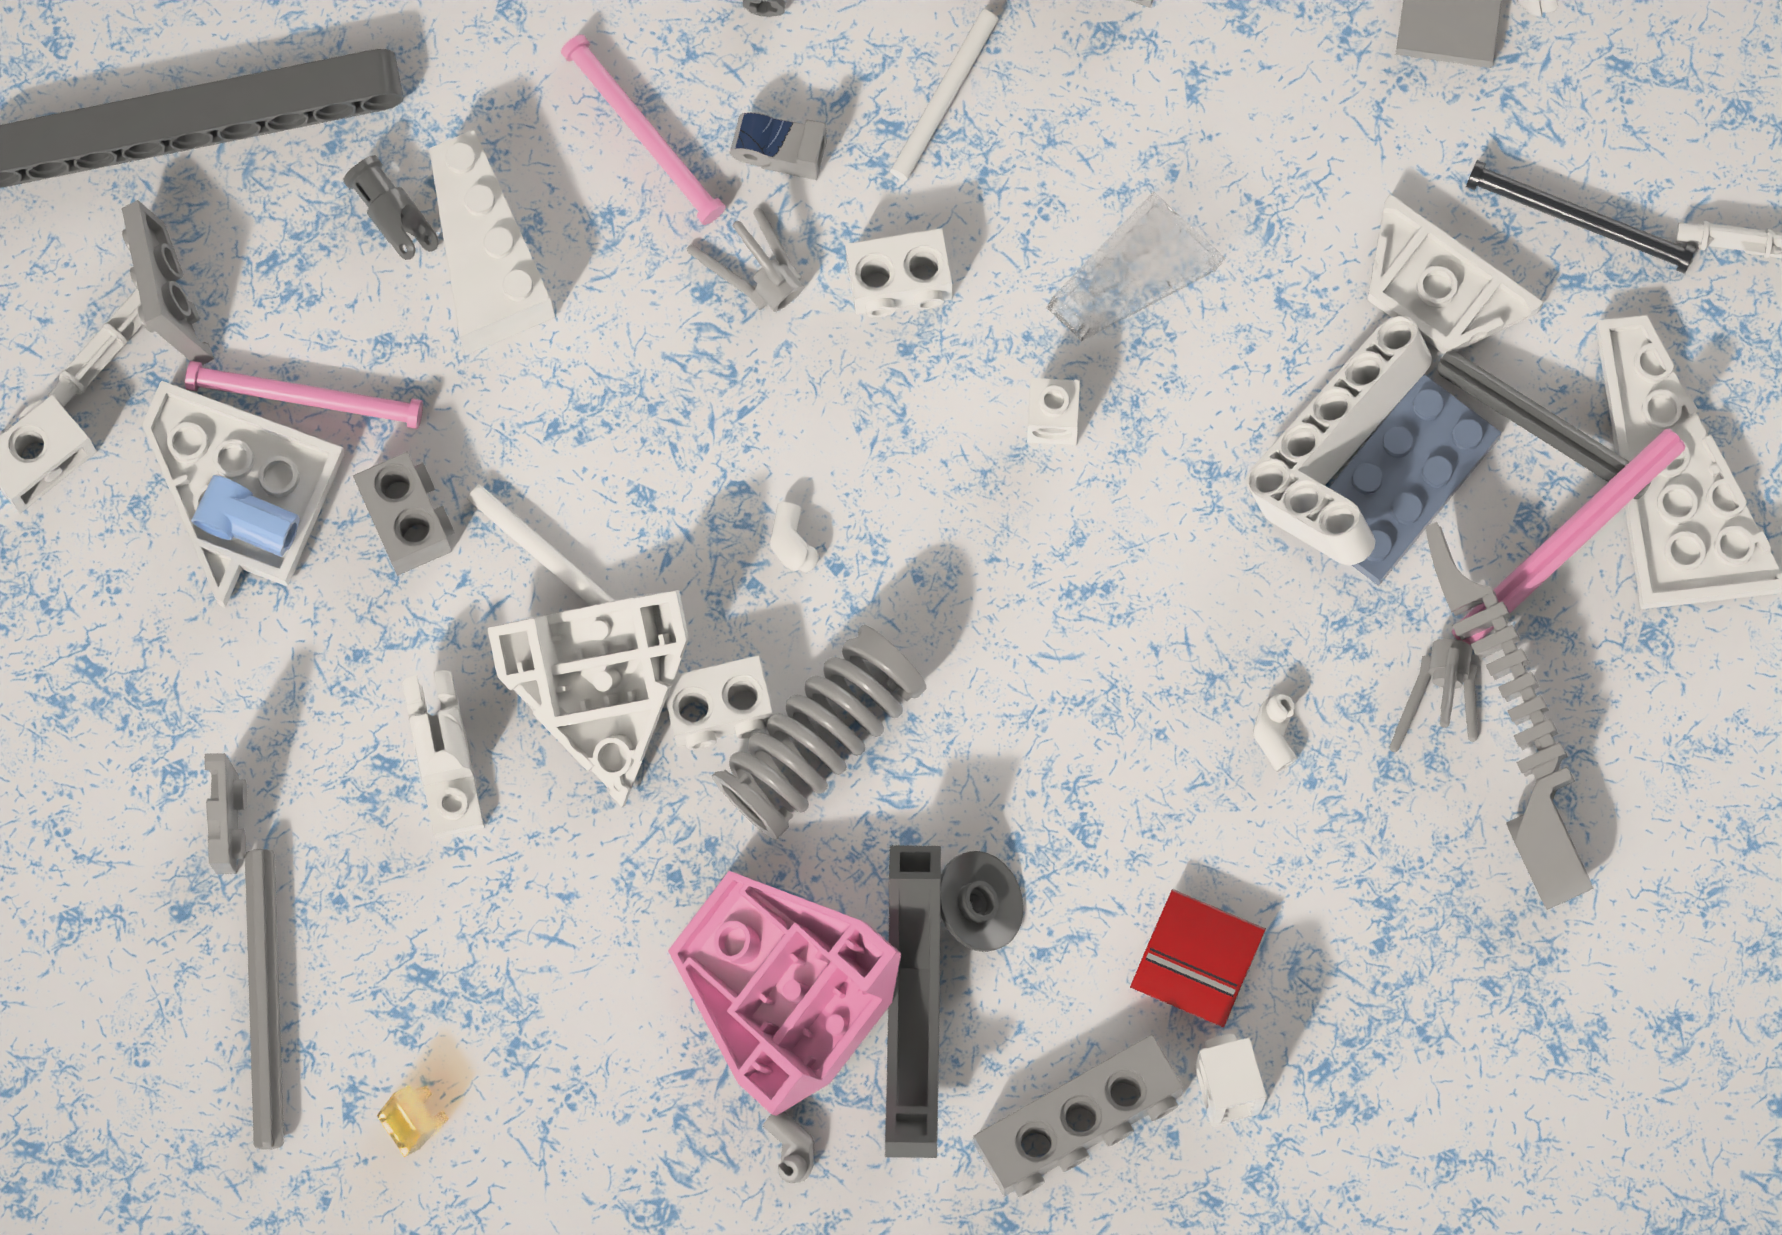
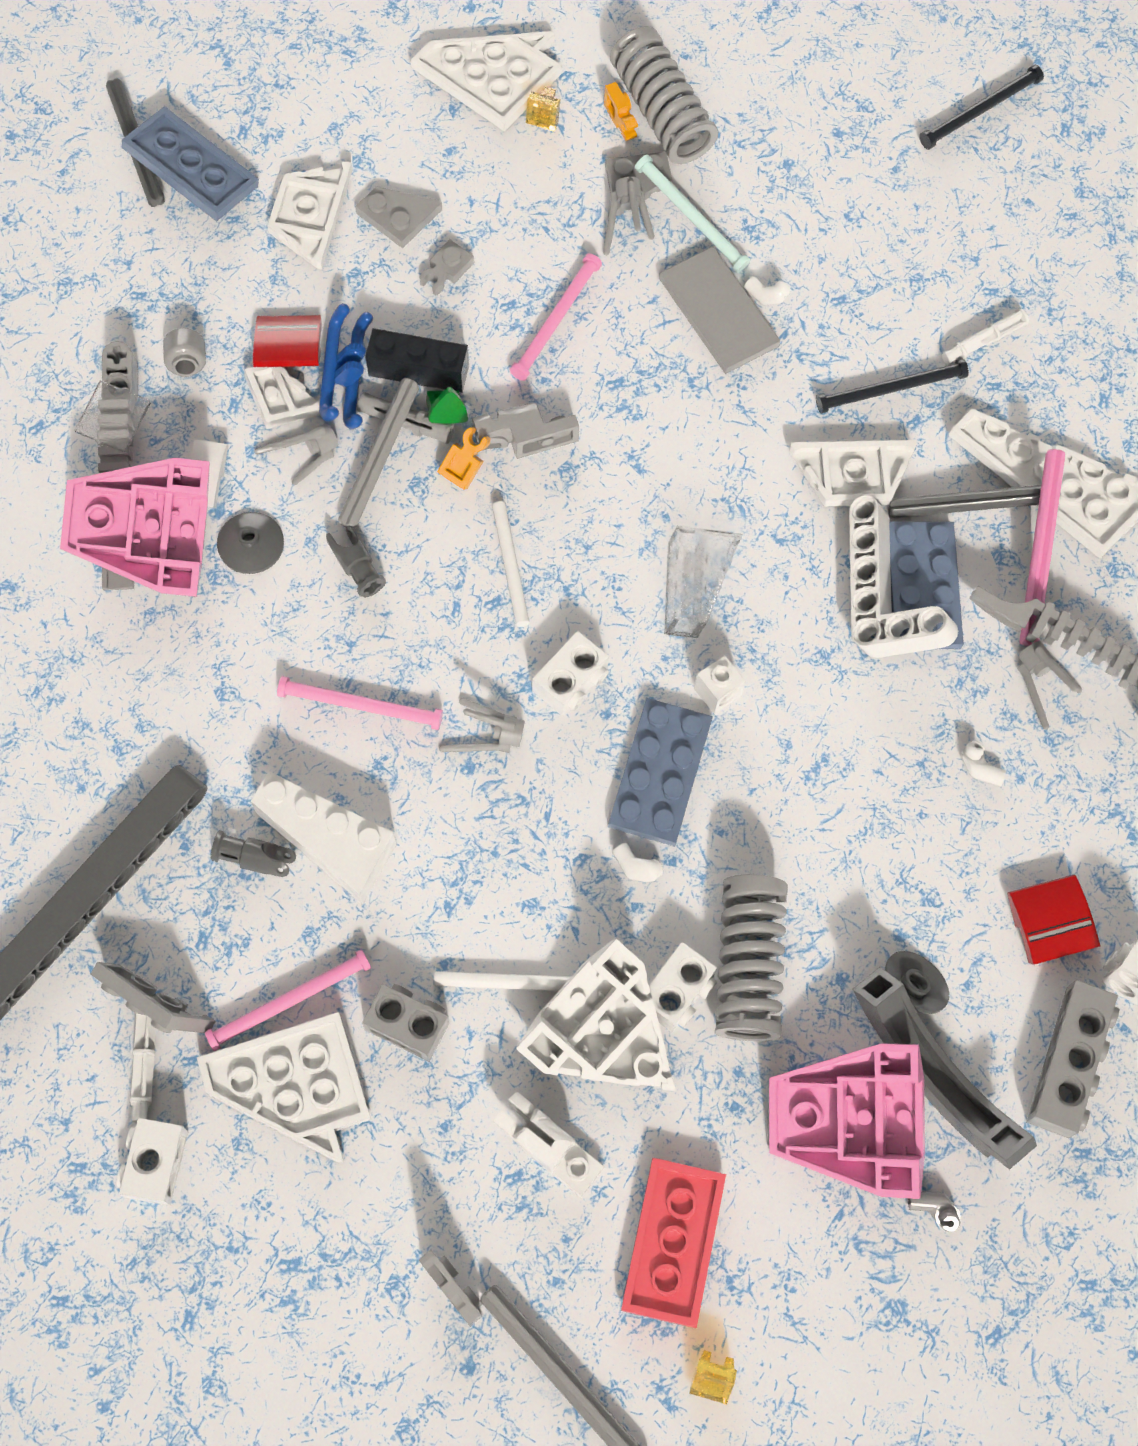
camera: 45 degrees left, 5 degrees down
light blue piece [191,475,300,557] -> none
light grey leg [730,112,827,180] -> none
none -> sand blue plate [608,698,713,847]
none -> coral plate [621,1158,726,1329]

